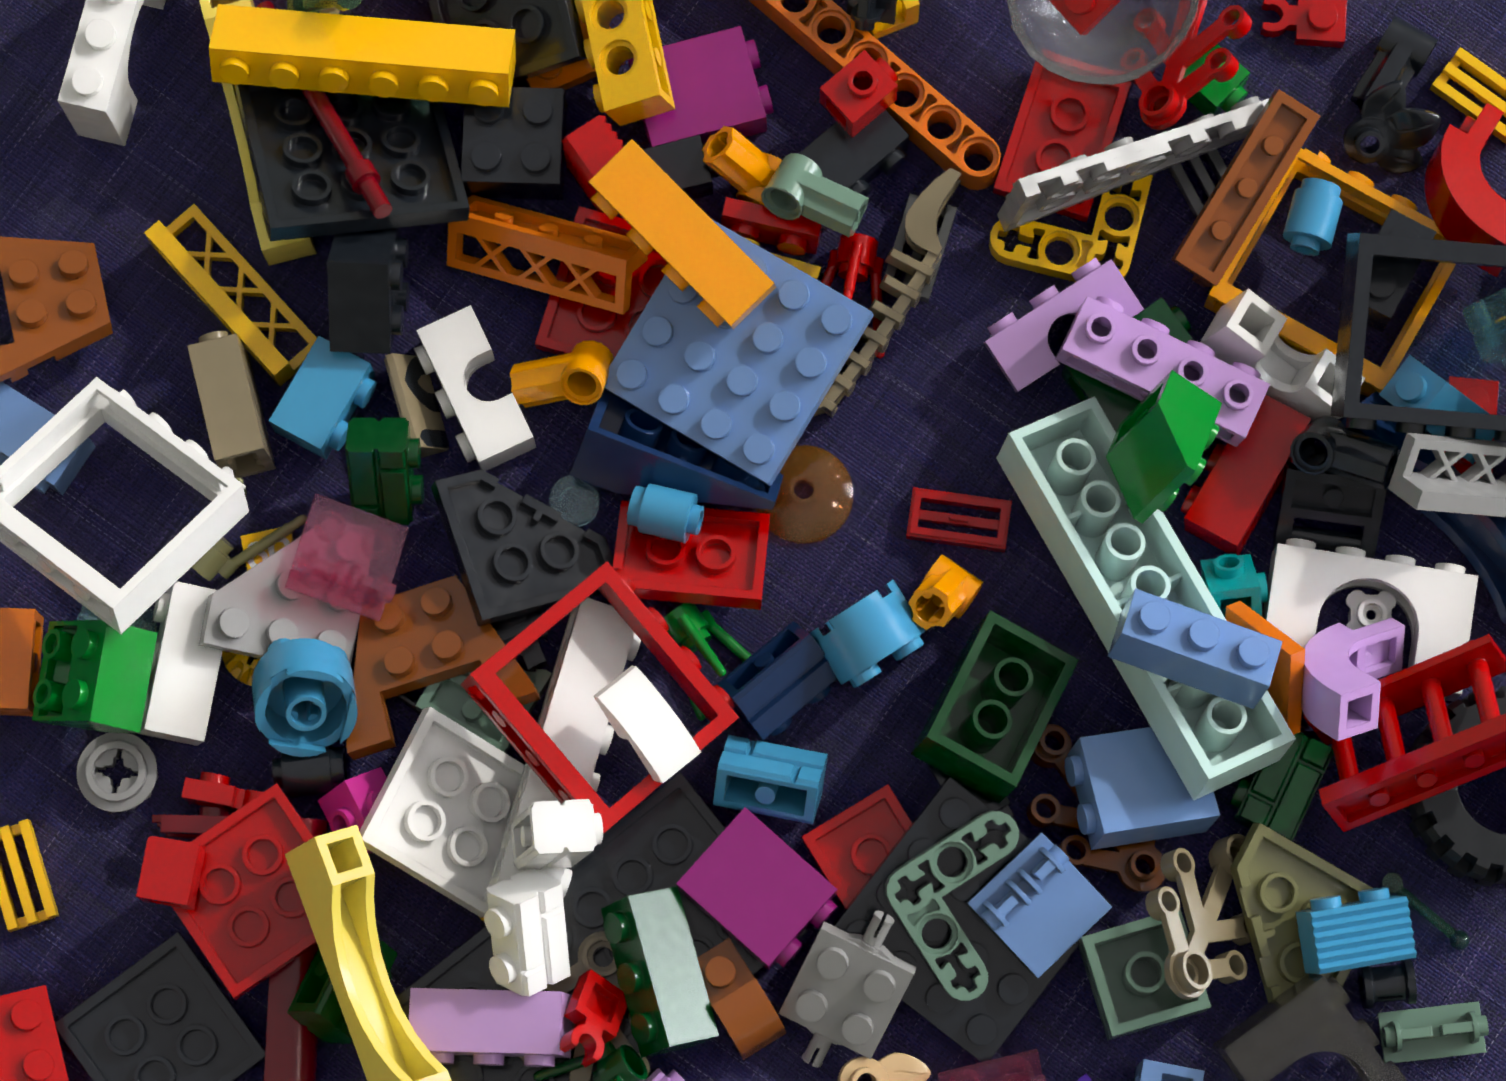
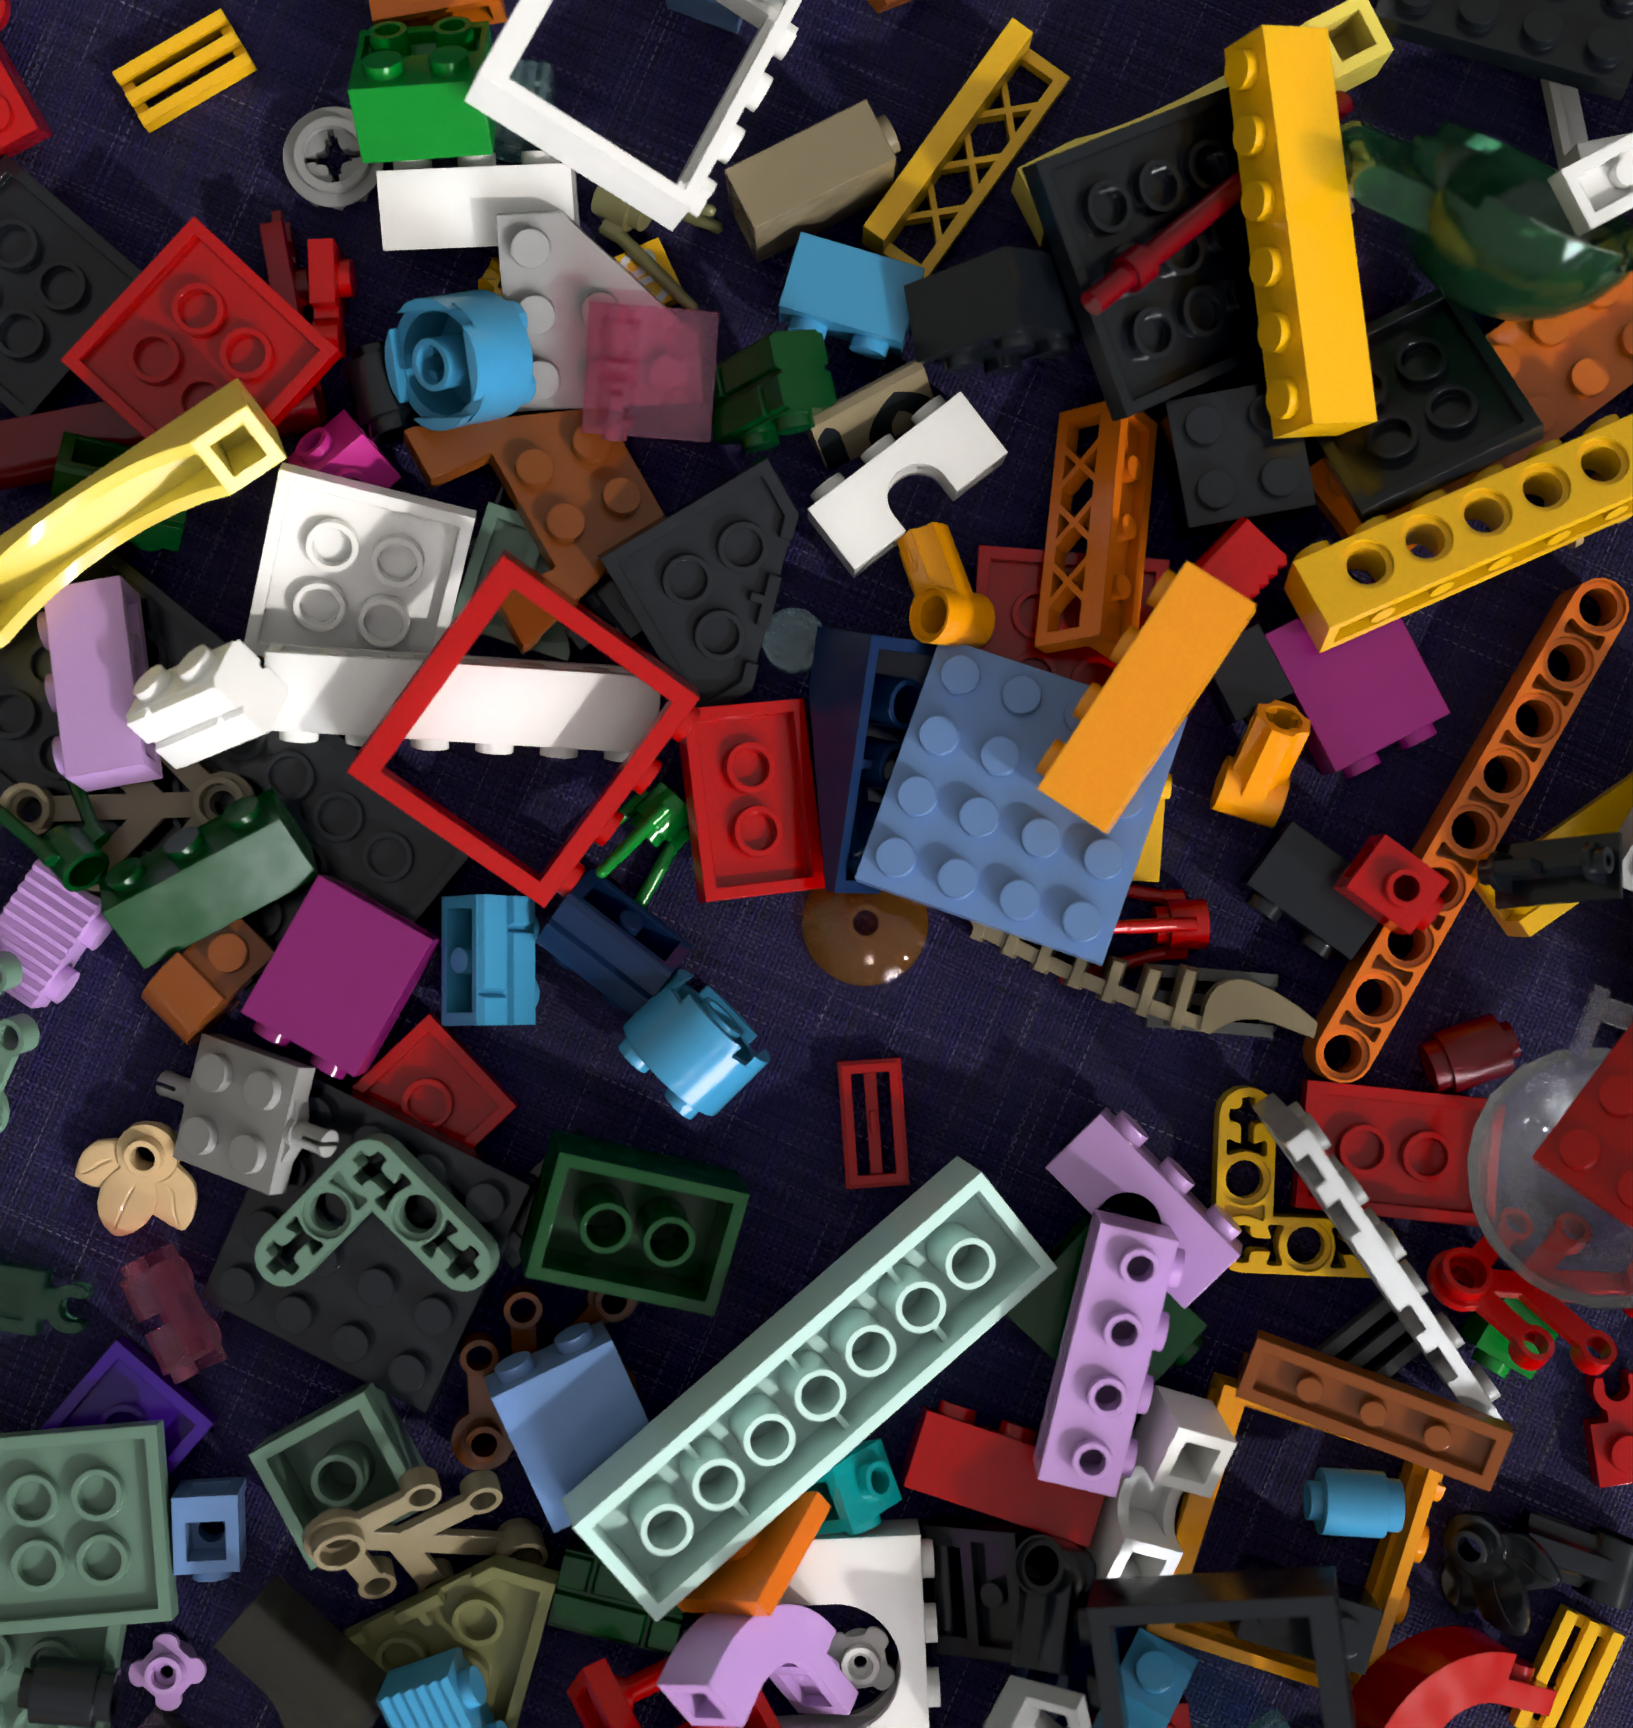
camera: 75 degrees right, 10 degrees up
red panel [136,836,205,910] -> none
white brick [511,799,603,870] -> none
red plate [560,969,627,1067] -> none
white slope [593,665,701,783] -> none
dark azure brick [627,483,704,543] -> none
red plate [721,197,822,256] -> none
sand green piece [761,153,869,237] -> none
light orange piece [908,554,984,630] -> none
medium blue hinge [967,832,1112,978] -> none
green slope [1106,370,1222,524] -> none
medium blue brick [1107,588,1283,709] -> none
none -> dark red brick [1418,1013,1521,1093]

